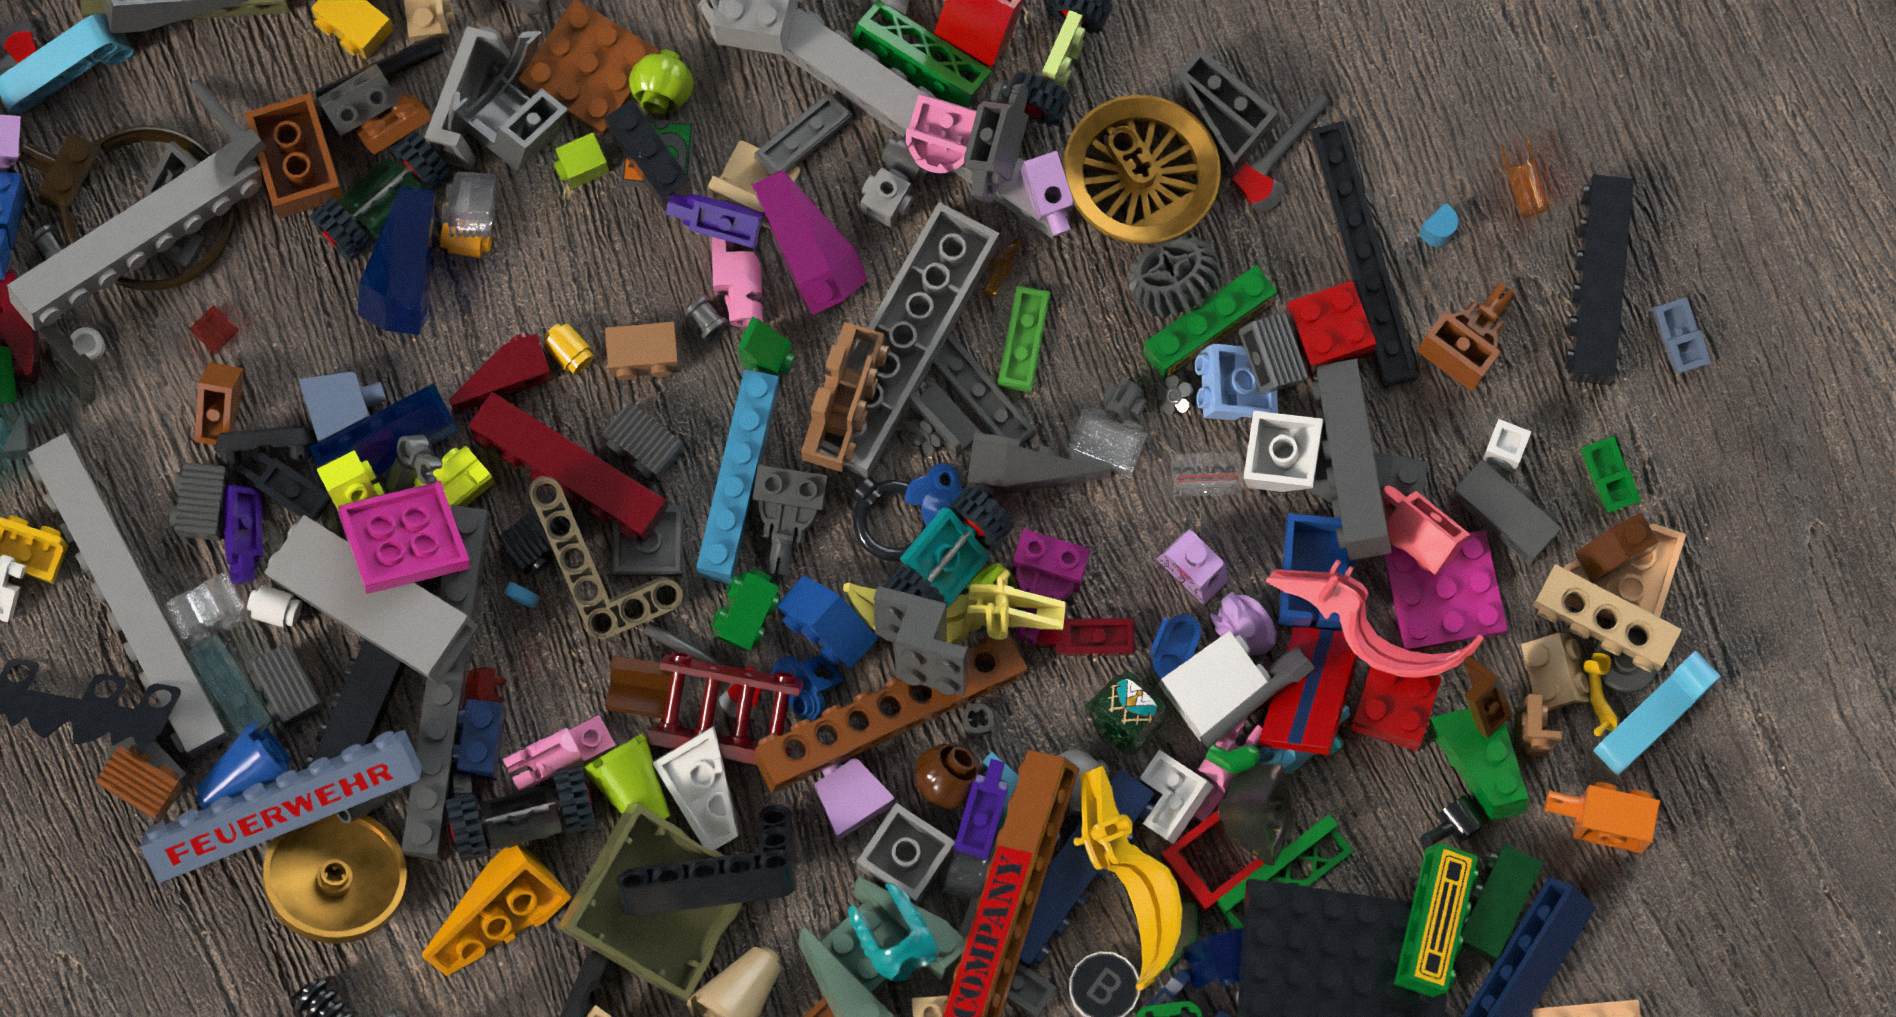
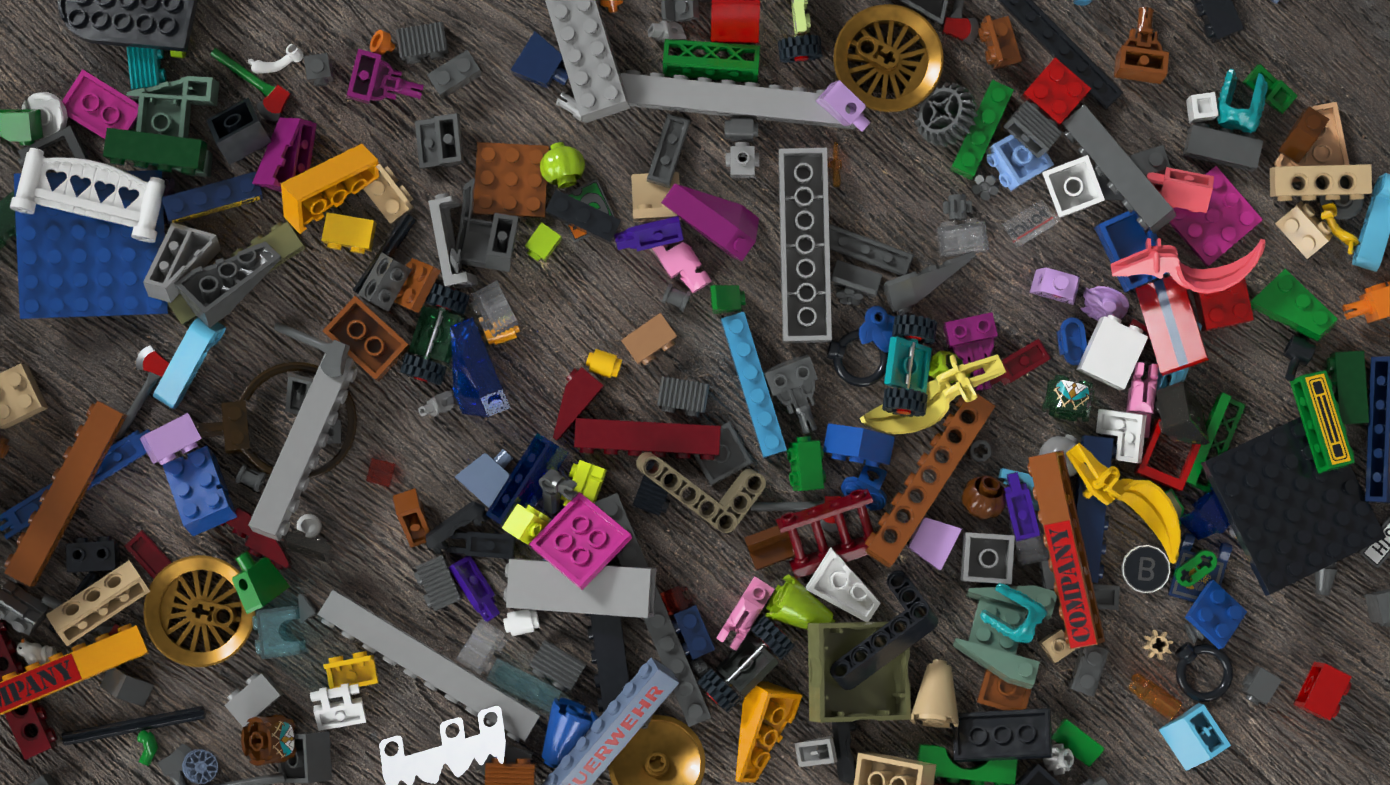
camera: 30 degrees left, 10 degrees up
dark azure tile [504,582,541,609] -> none
medium nougat piece [801,322,889,472] -> none
dark grey bracket [874,586,968,696] -> none
bright pink slope [906,93,977,173] -> none
dark grey hinge [964,81,1029,203] -> none
bright green tile [998,285,1051,393] -> none
dark grey piece [1200,646,1315,748] -> none
green arm [1205,744,1260,774] -> none
reddish brown panel [1463,656,1512,739] -> none
medium nougat bracket [1515,694,1563,756] -> none
none -> light grey piece [418,390,454,417]
none -> light grey slope [794,736,837,767]
none -> dark orange bracket [978,15,1022,71]
none -> teal piece [1217,69,1268,133]

